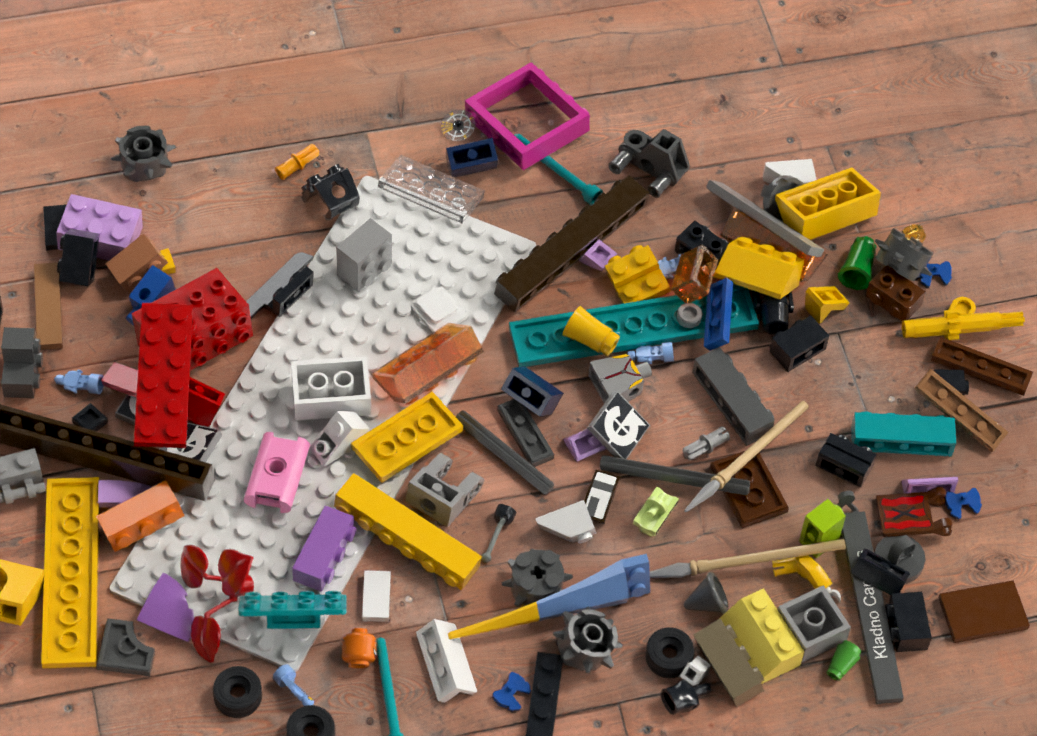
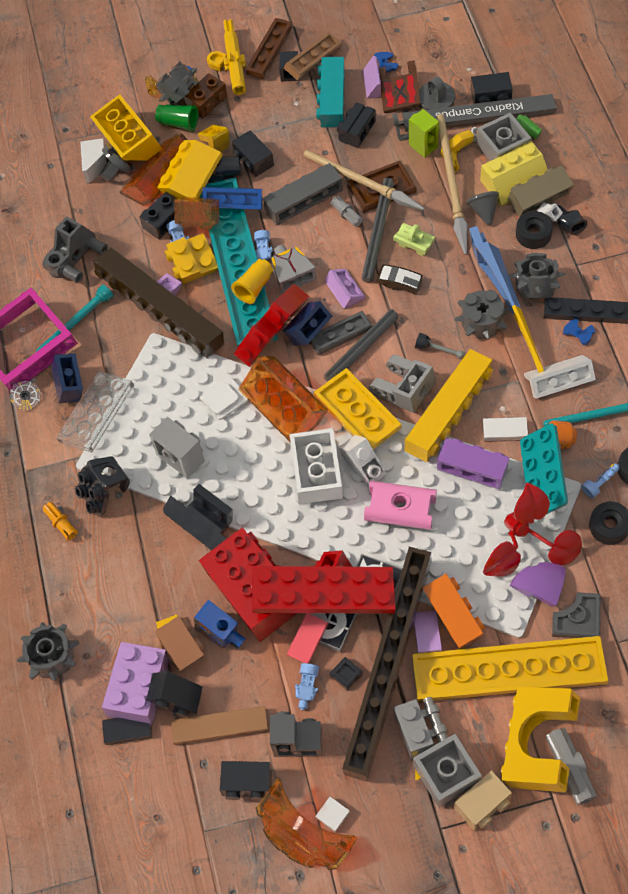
camera: 80 degrees left, 5 degrees up
white slope [535,500,597,543] -> none
tile [587,391,650,459] -> none
light grey tile [677,303,702,328] -> none
light grey tile [706,180,824,257] -> none
black slope [851,548,910,595] -> none
reddish brown tile [938,580,1030,643] -> none
none -> red arch [233,284,310,367]

